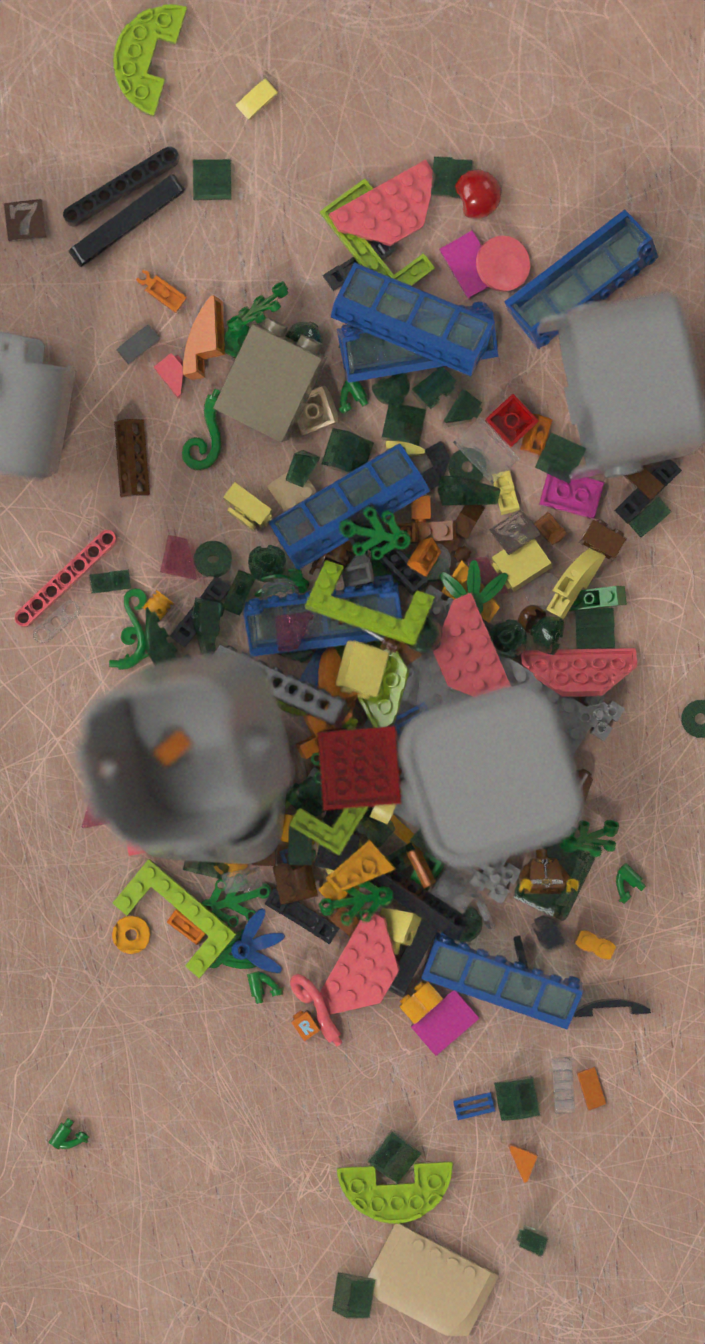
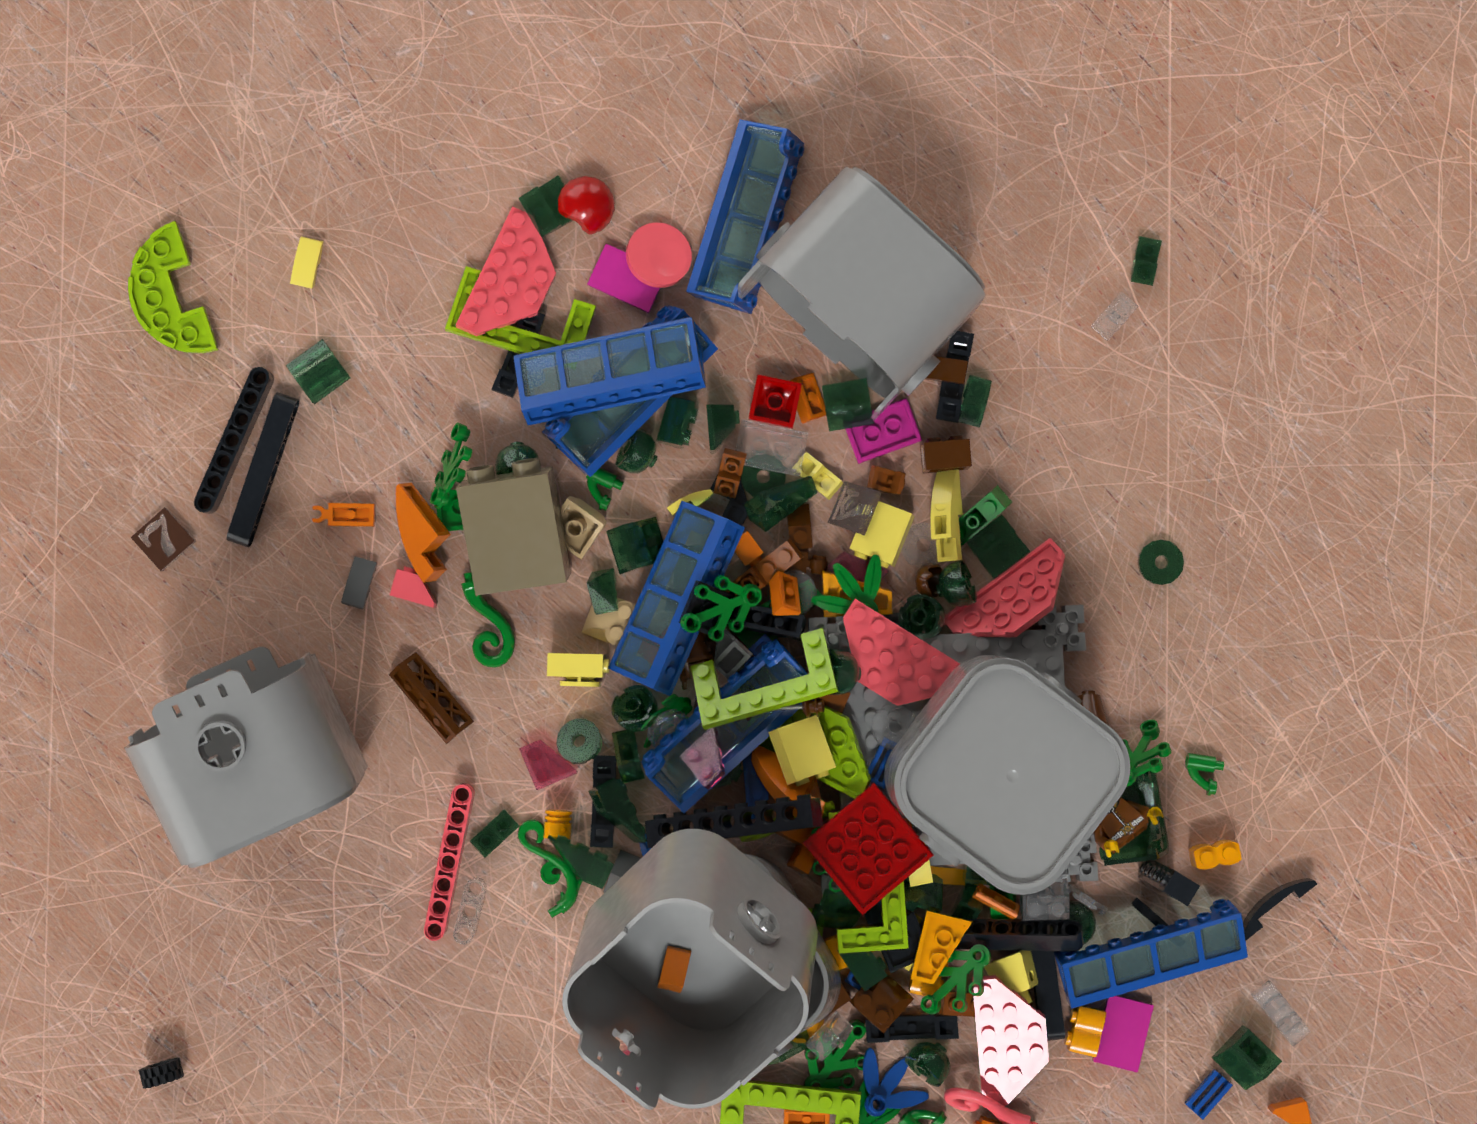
camera: 30 degrees left, 0 degrees up
clear green slope [382,402,427,446] -> none
orange slope [576,1067,606,1111] -> none
none -> dark orange slope [713,448,747,499]
none -> clear green cylinder [905,1042,951,1087]

